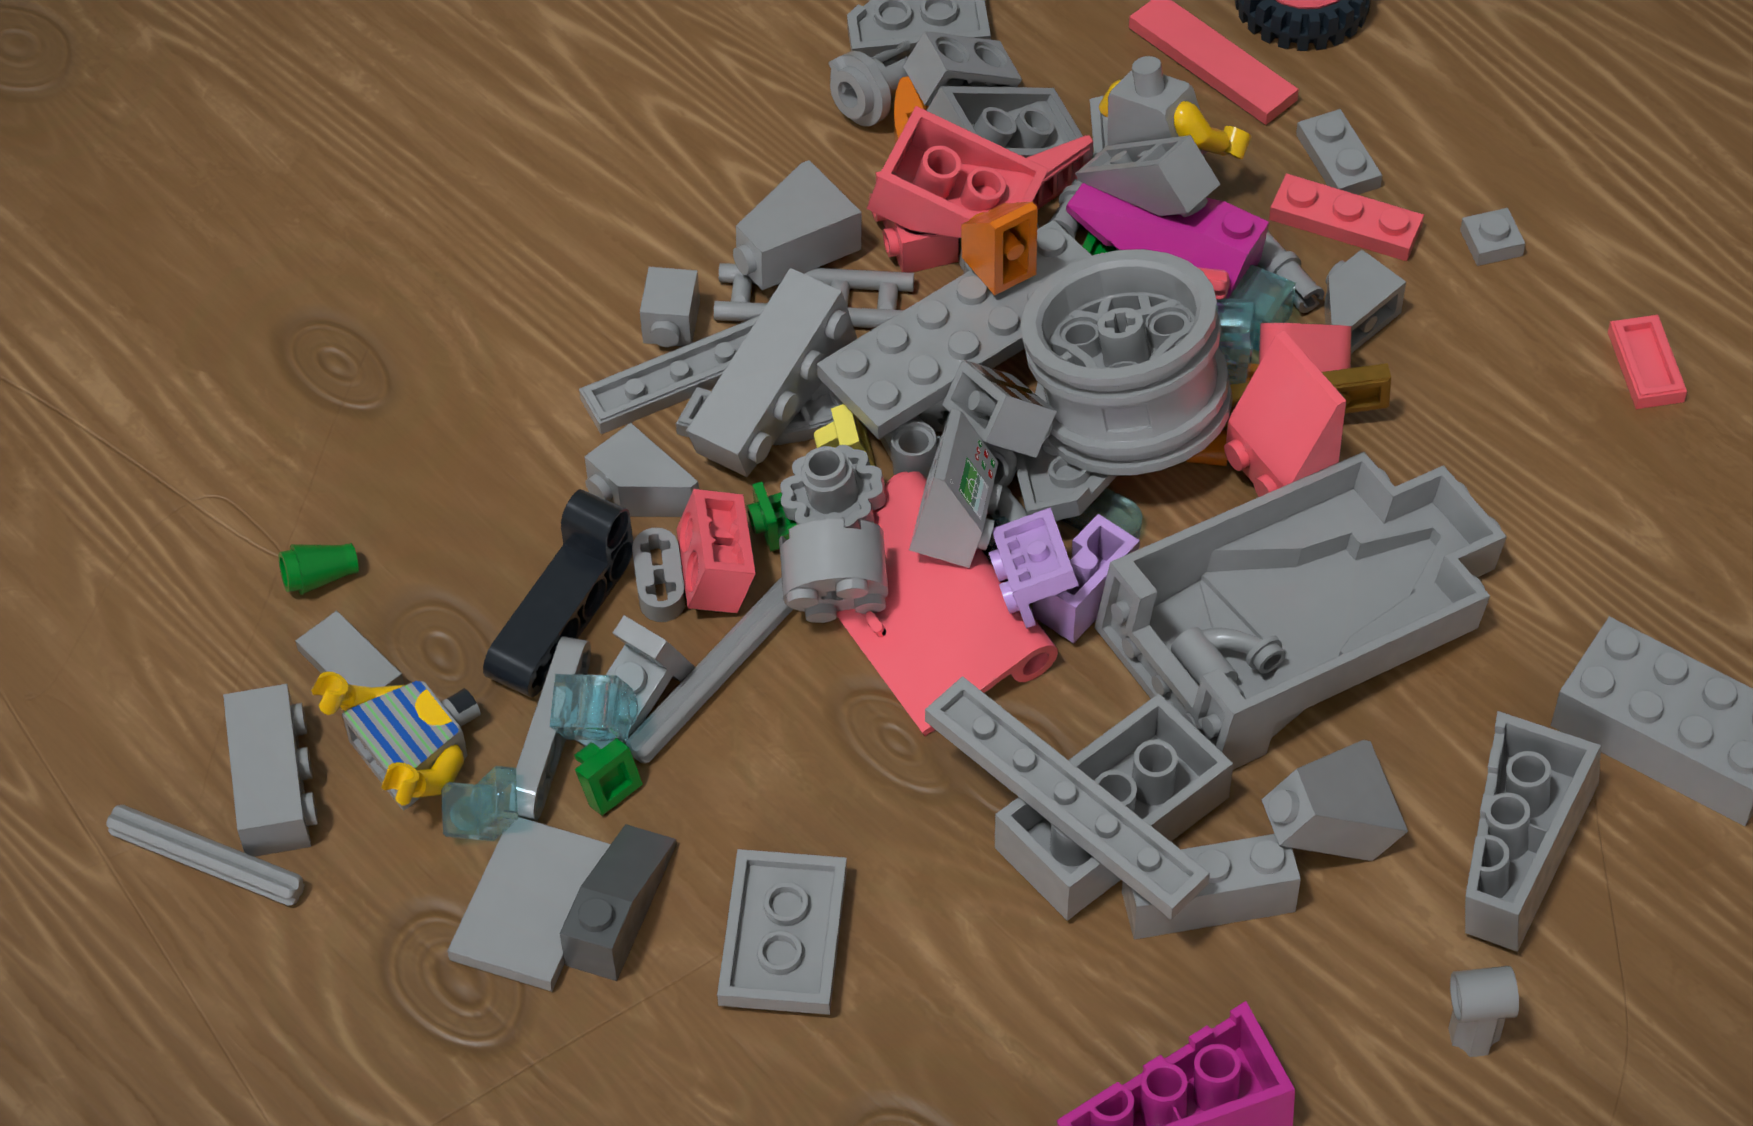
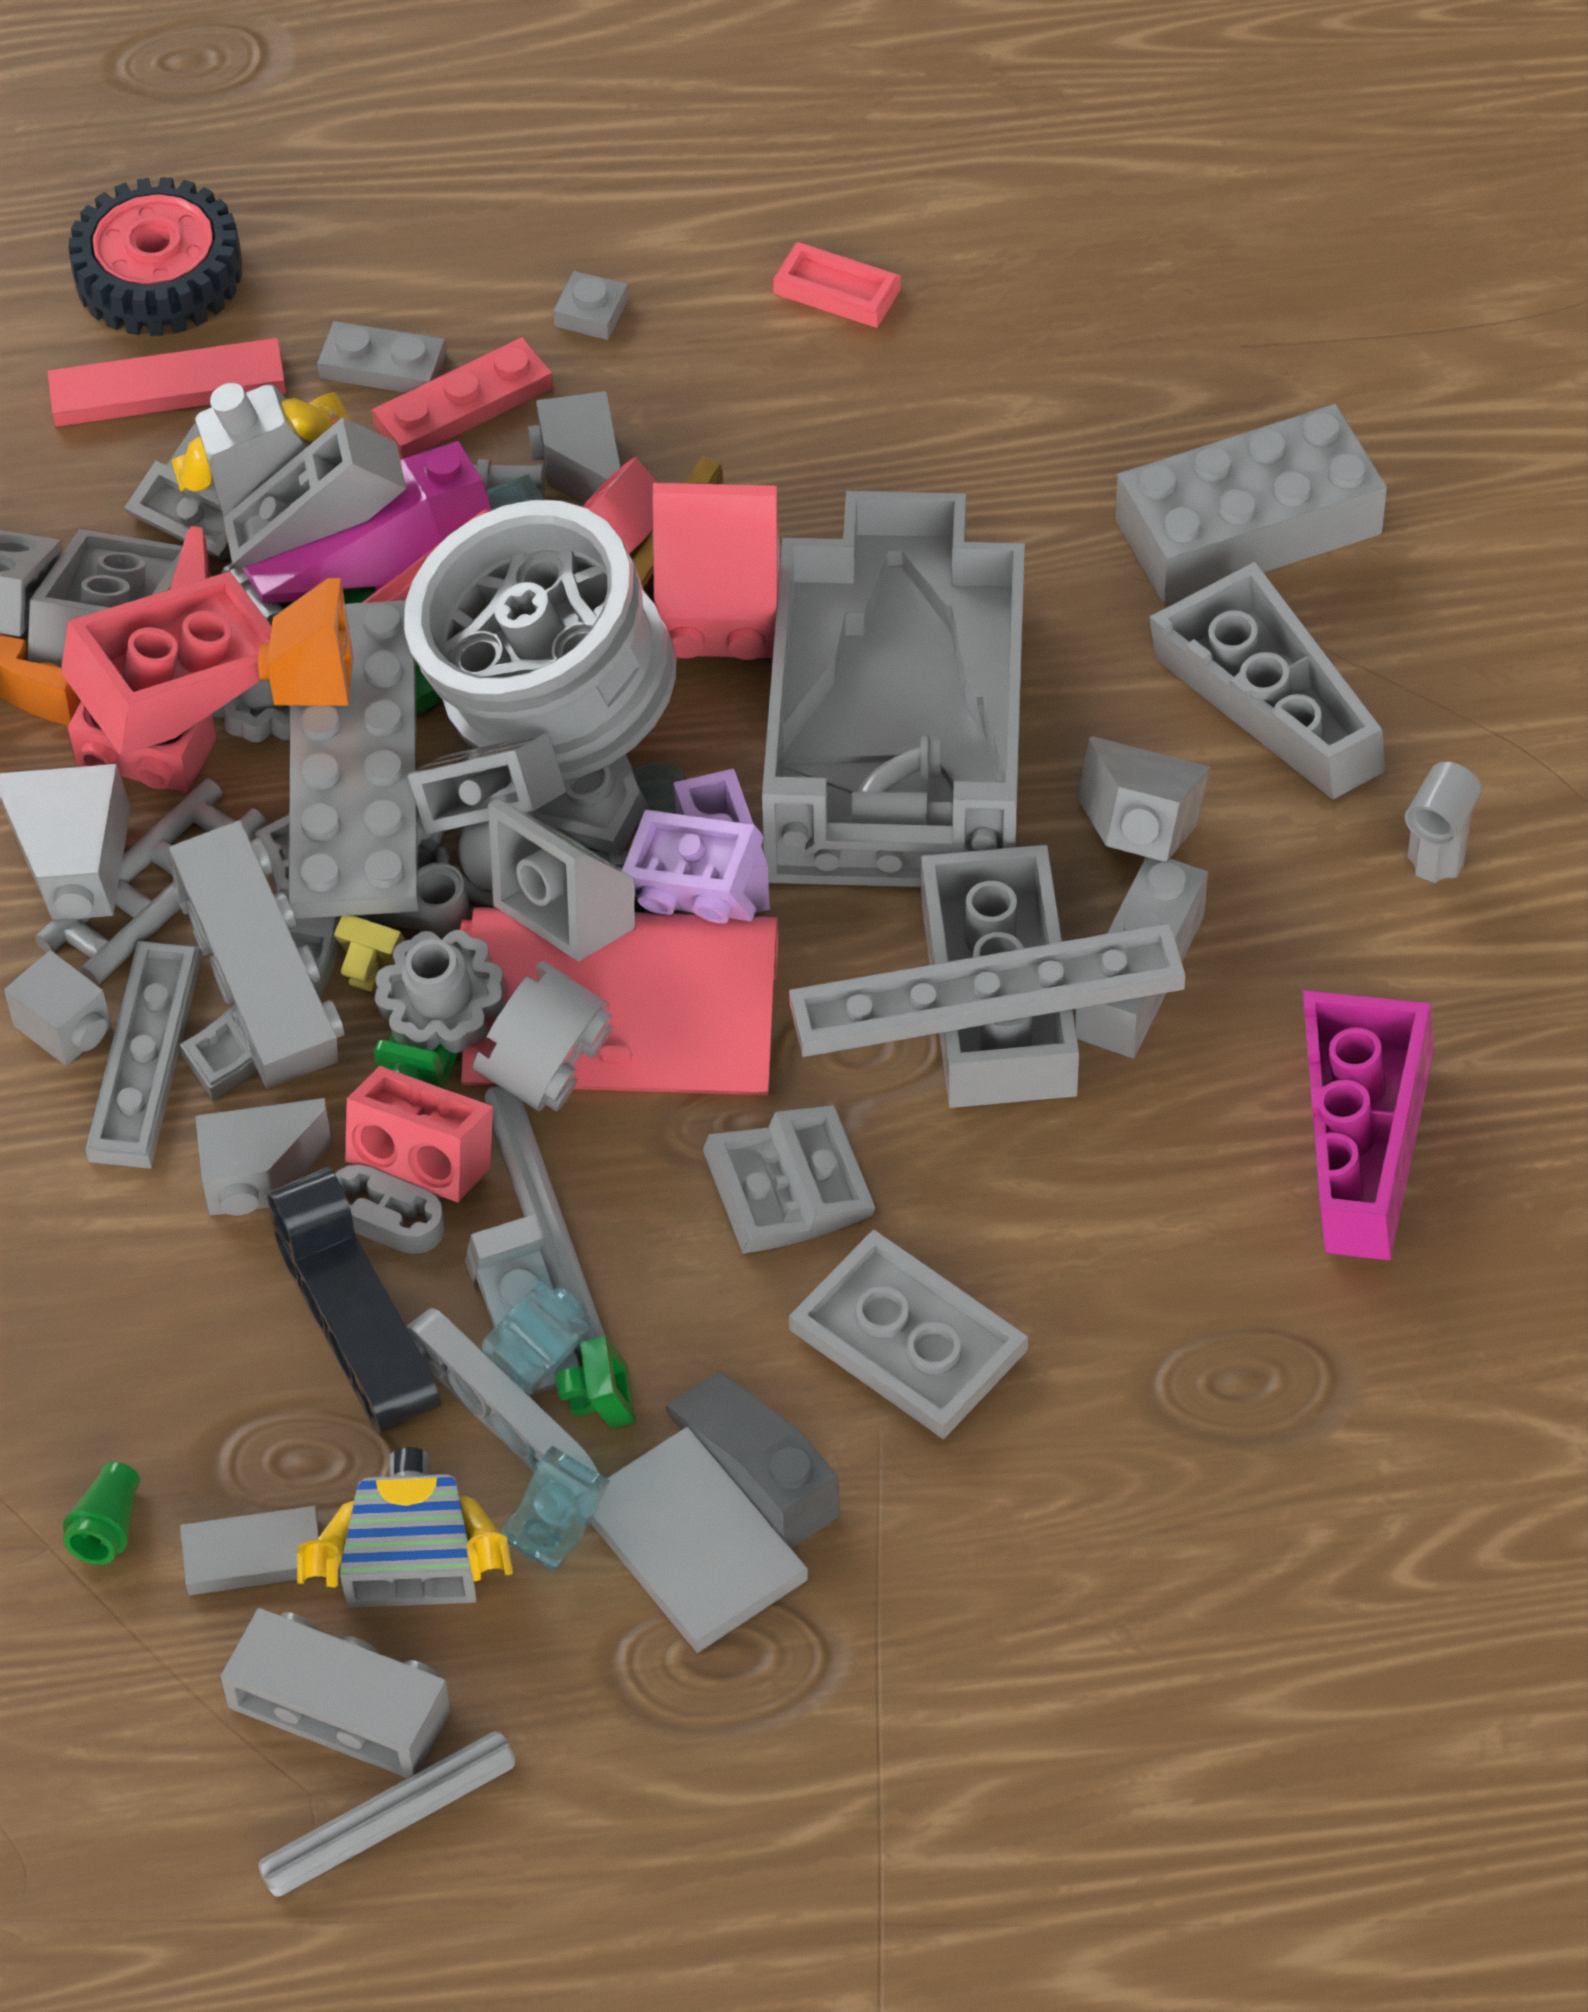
camera: 55 degrees left, 0 degrees up
none -> light grey slope [703,1105,876,1254]

